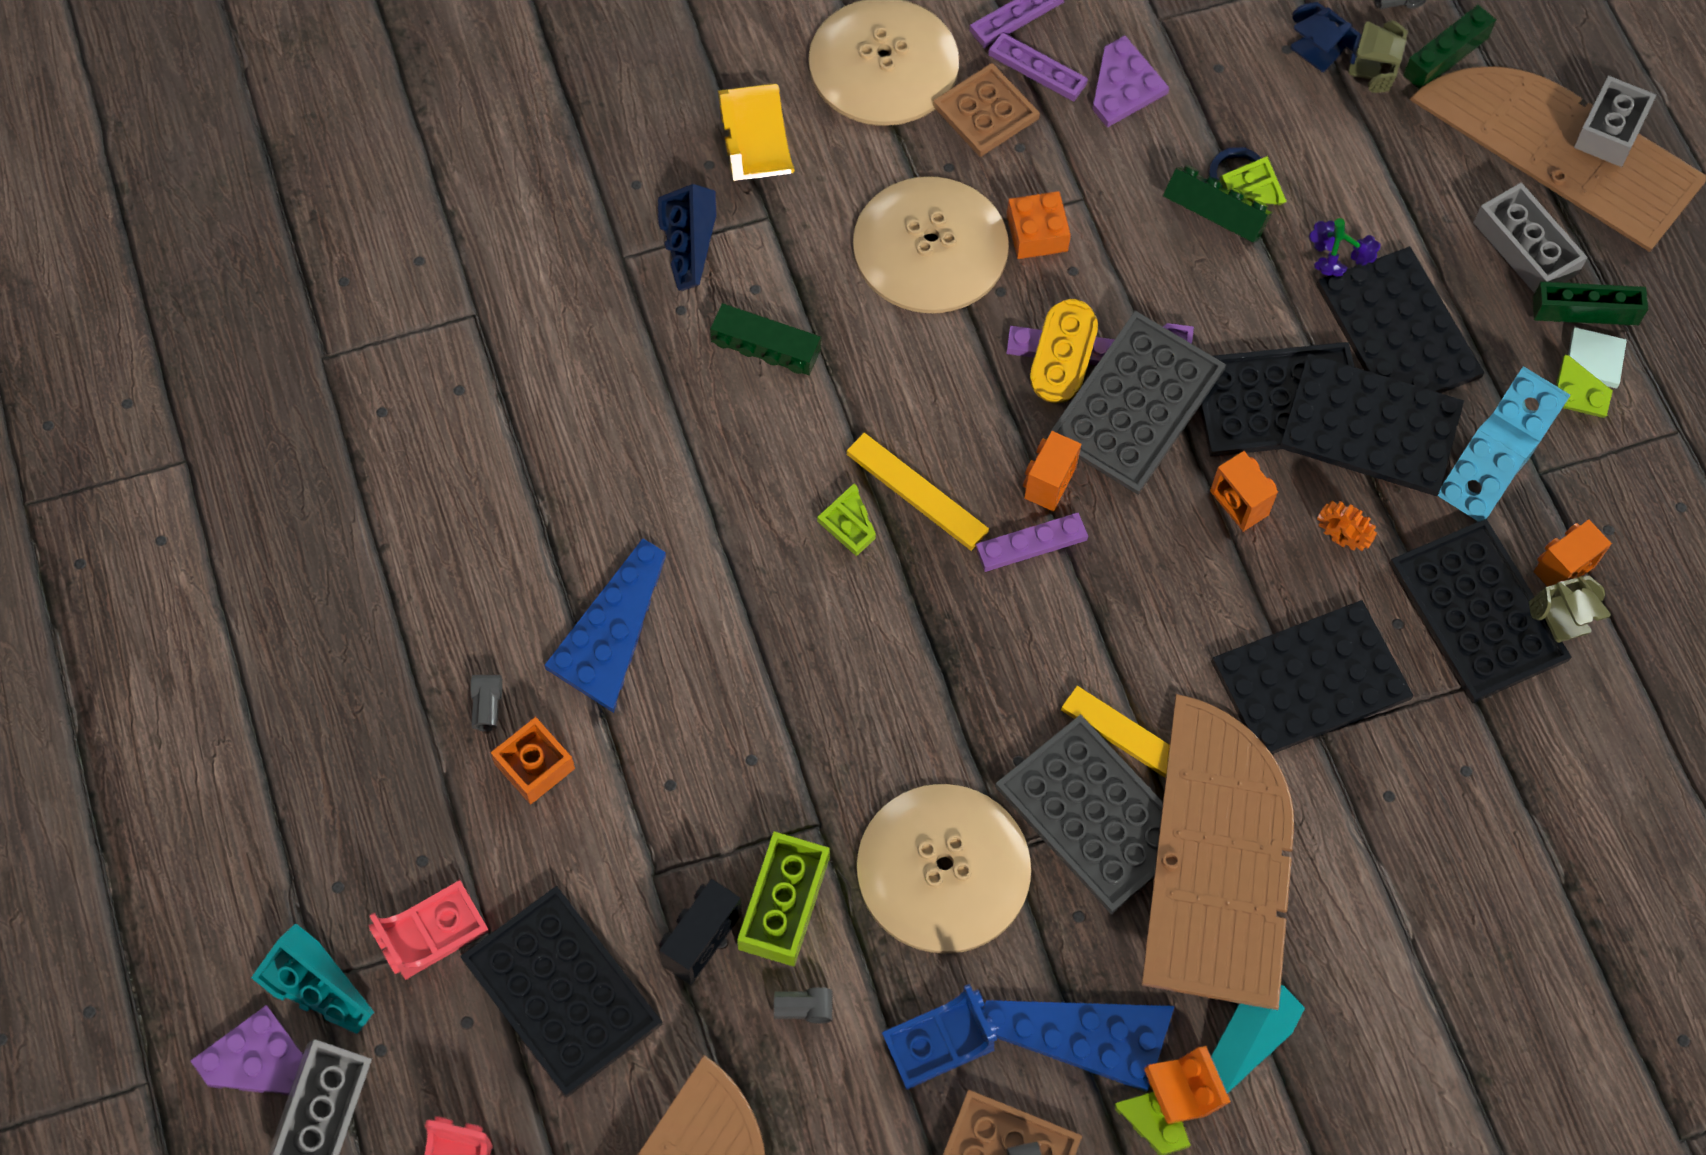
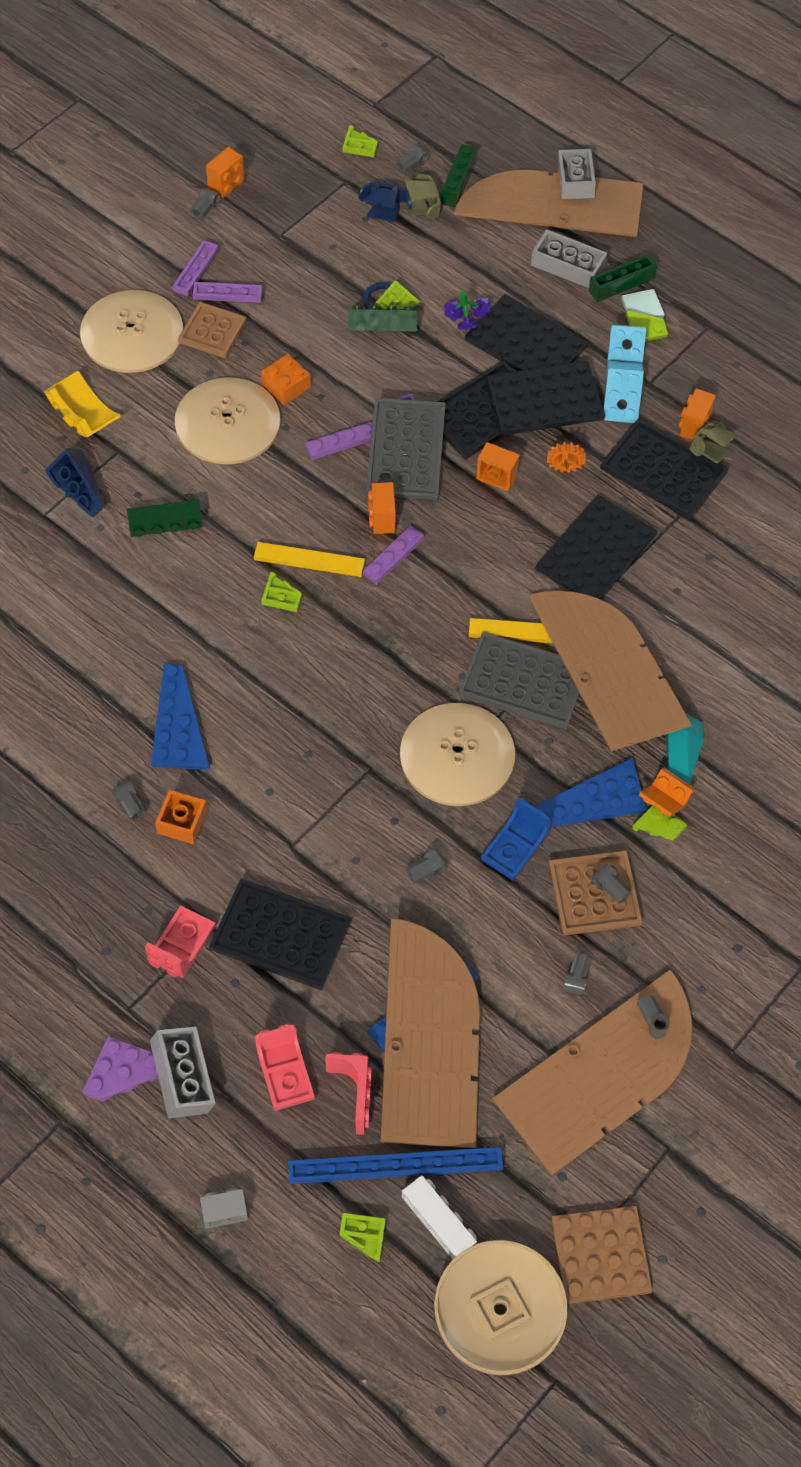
camera: 30 degrees left, 5 degrees down
teal wedge [251,923,374,1034] -> none
black brick [659,878,742,986] -> none
lime brick [737,831,830,967] -> none
yellow tile [1030,299,1098,403] -> none
medium lavender plate [1093,36,1169,127] -> none

